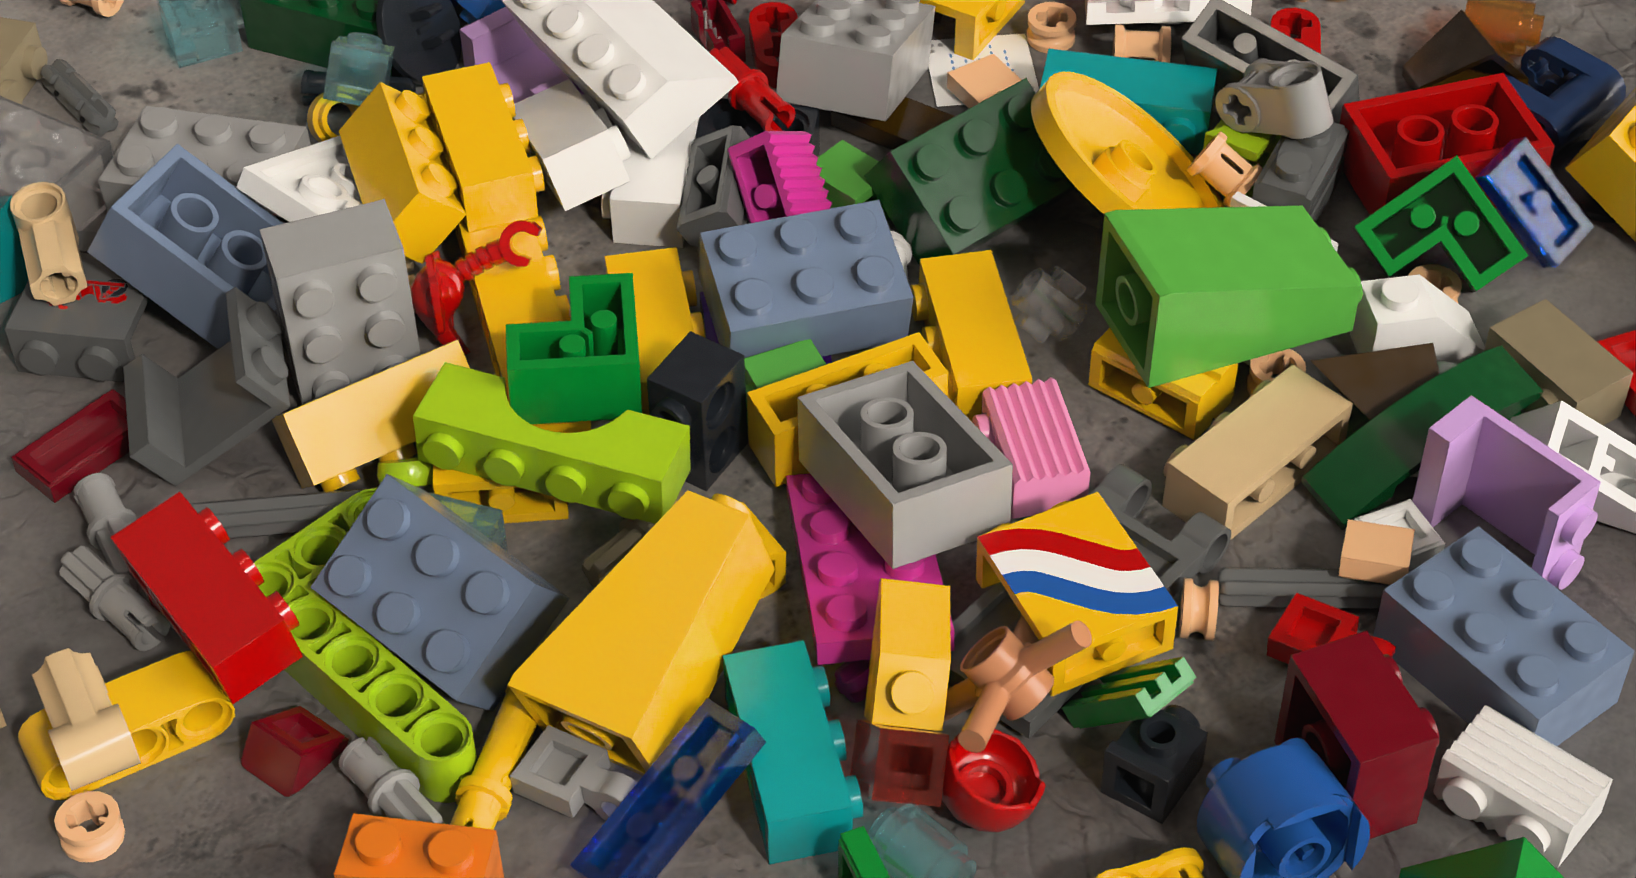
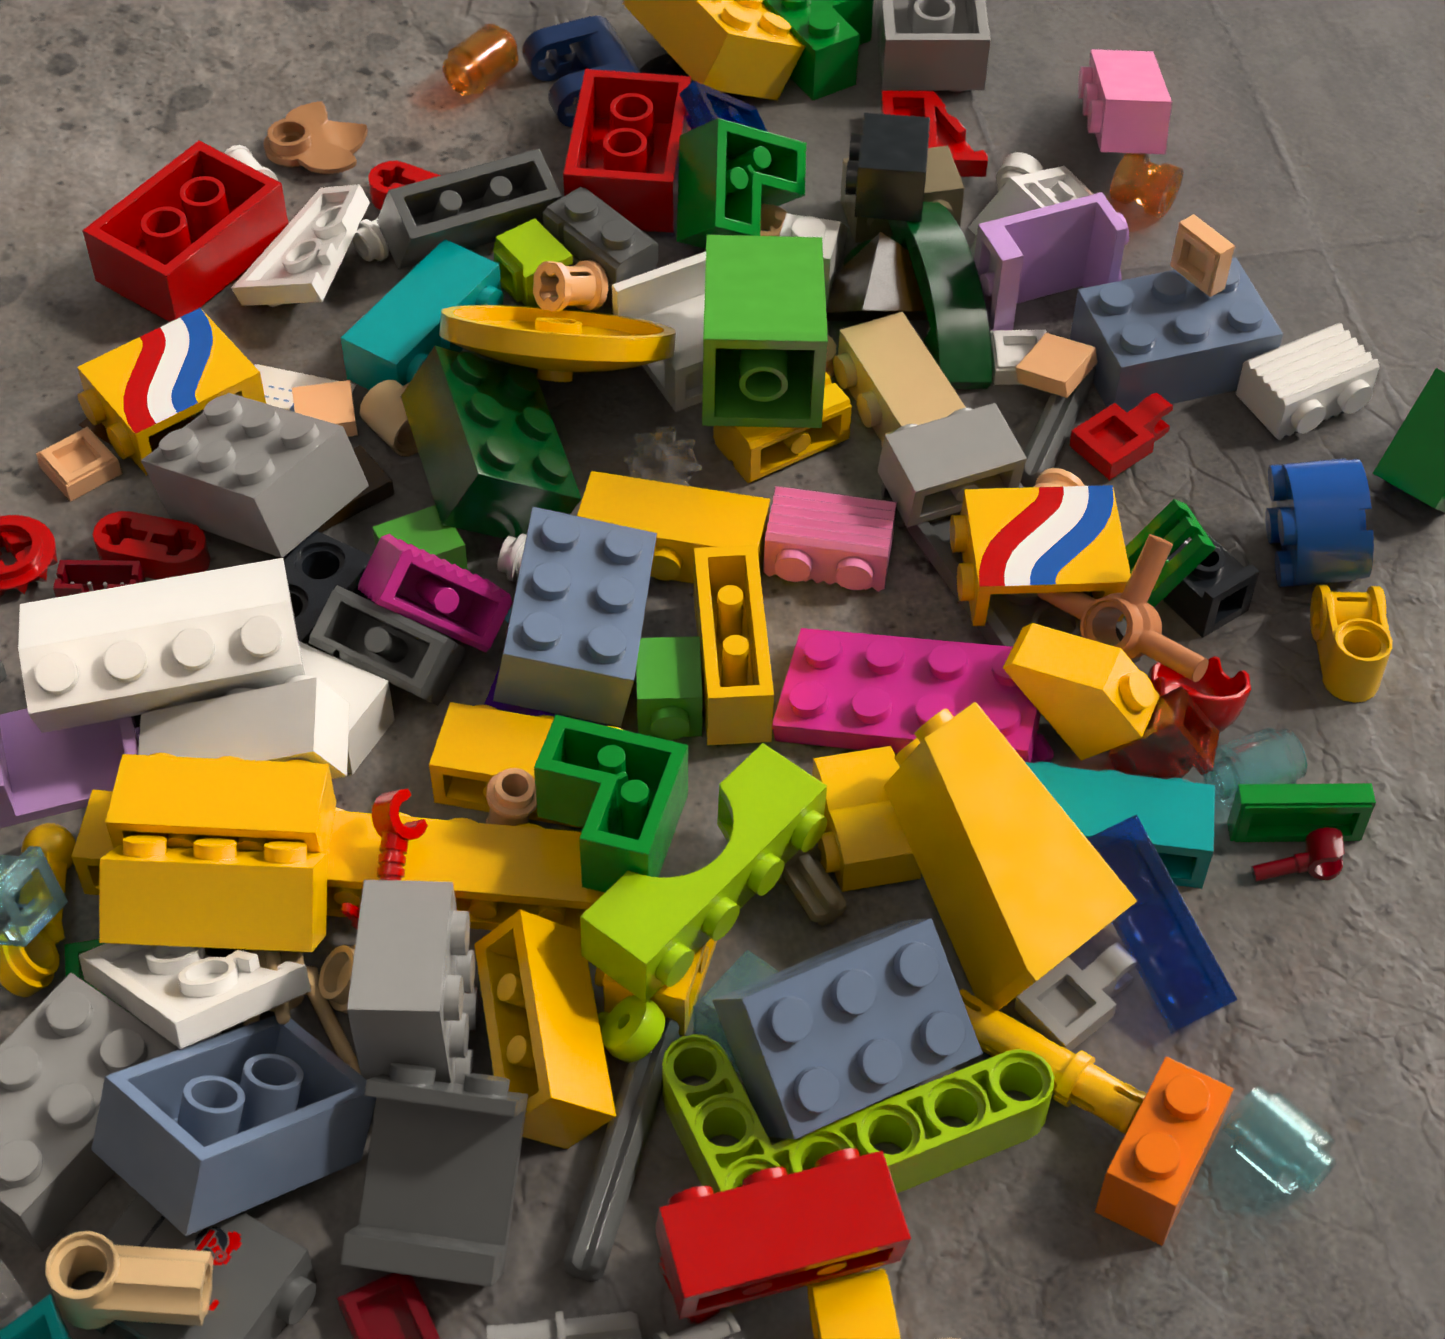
camera: 70 degrees left, 5 degrees up
dark red slope [241,706,349,797] -> none
light grey axle [339,737,446,824] -> none
black brick [647,331,748,491] -> none
red axle [709,47,796,131] -> none
light grey brick [797,361,1013,569] -> none
light nougat bush [1026,2,1077,53] -> none
light nougat bush [1112,24,1171,63] -> none
light grey piece [1215,58,1333,139] -> none
dark red brick [1274,630,1439,839] -> none
dark brown slope [1402,9,1529,90] -> none
none -> black brick [845,113,930,222]
none -> light grey brick [877,403,1027,527]
none -> light nougat tile [1170,214,1235,297]

